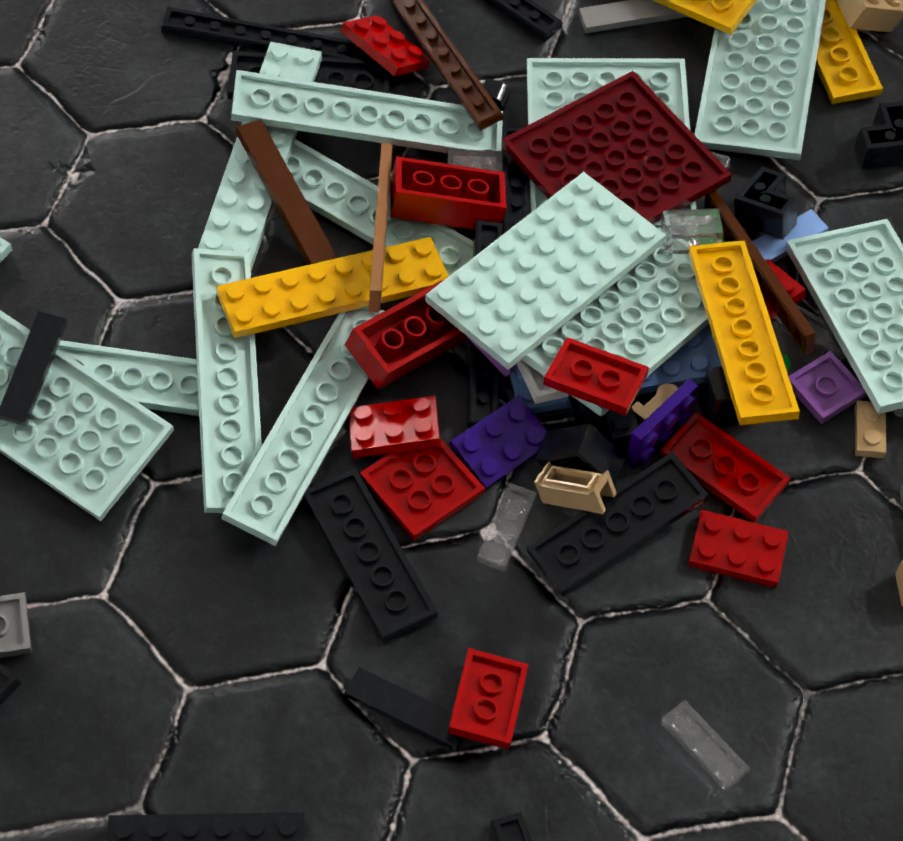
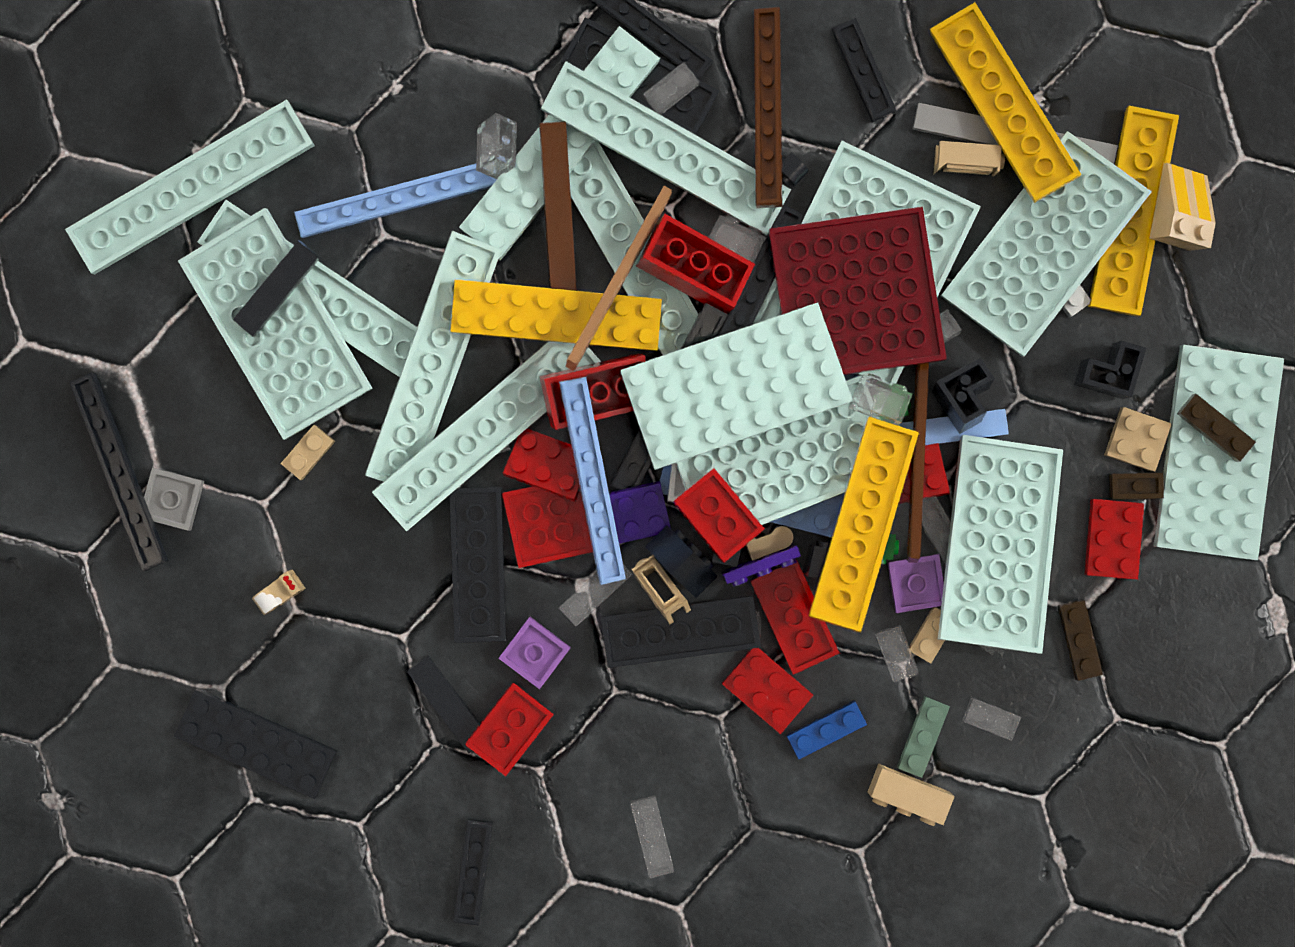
camera: 30 degrees right, 30 degrees up
red plate [340,15,431,77] -> none
none -> tan leg [252,570,306,615]
none -> tan plate [281,425,335,480]
none -> light blue tile [294,159,497,238]
none -> clear brick [476,113,517,179]
none -> medium lavender plate [499,617,571,689]
none -> light blue tile [559,377,626,585]
none -> clear plate [643,62,700,115]
none -> blue plate [786,701,867,759]
none -> clear plate [875,624,919,682]
none -> tan window [933,141,1005,176]
none -> white plate [1062,285,1091,317]

